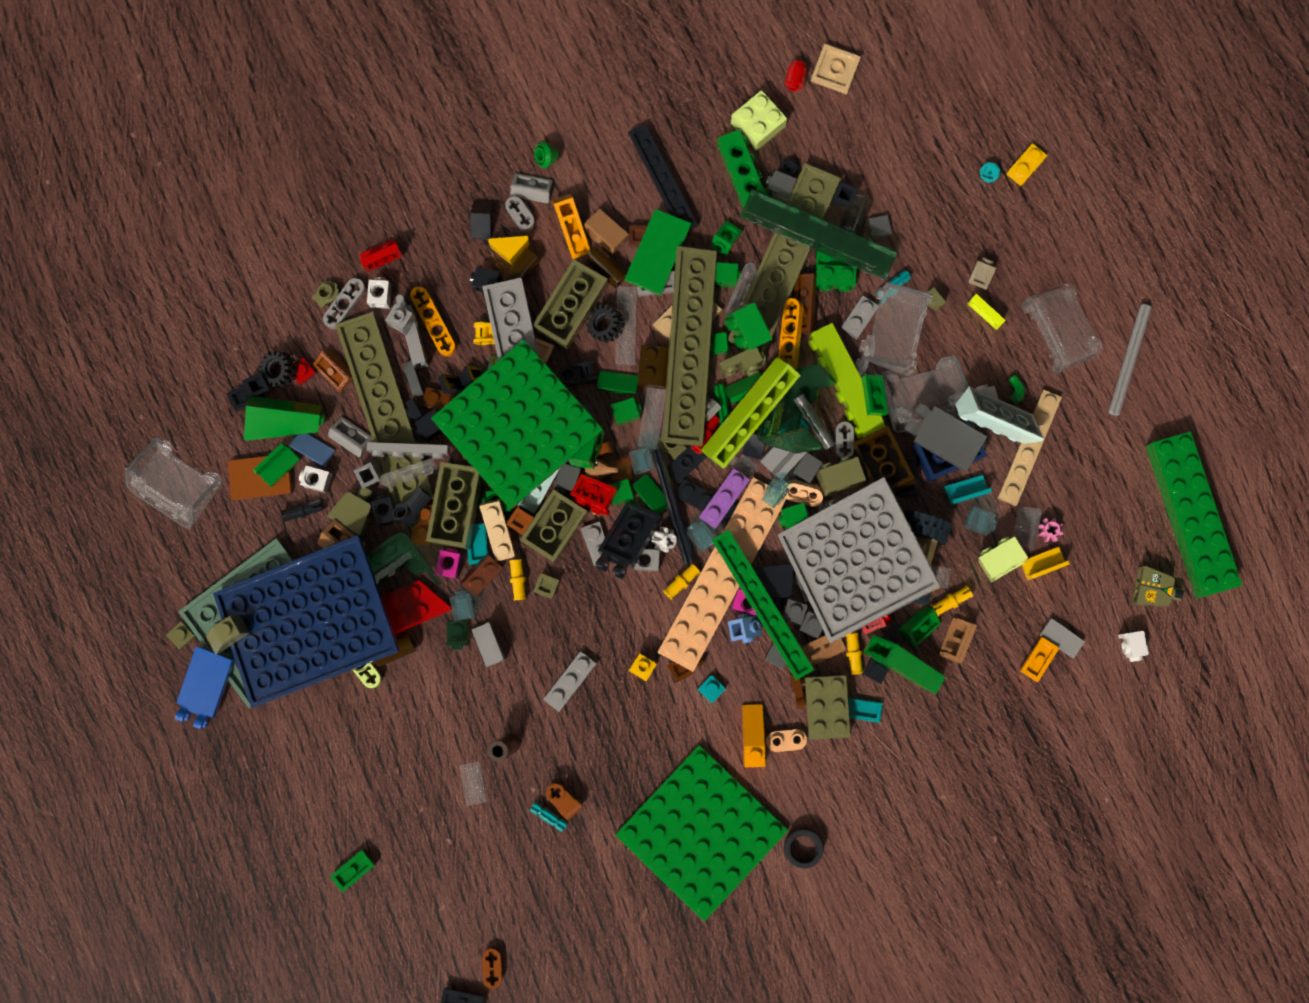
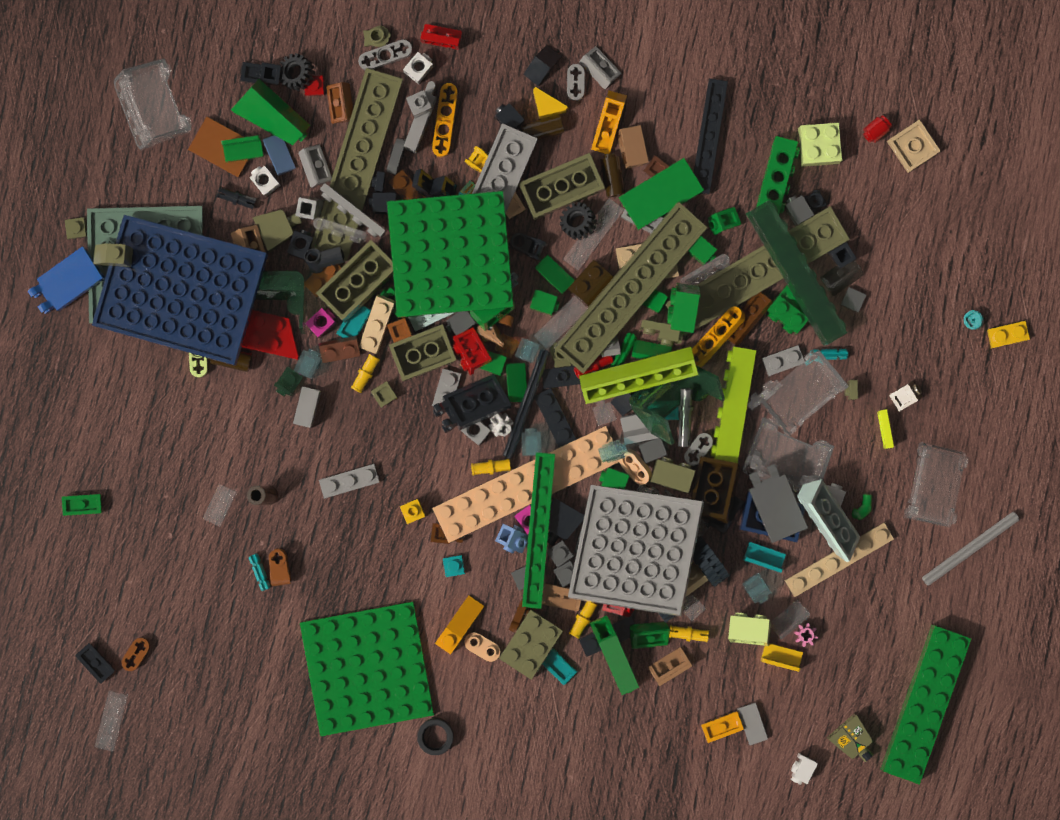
camera: 30 degrees right, 5 degrees up
green cone [534,141,559,168] -> none
medium lavender plate [699,468,750,529] -> none
green plate [861,375,889,416] -> none

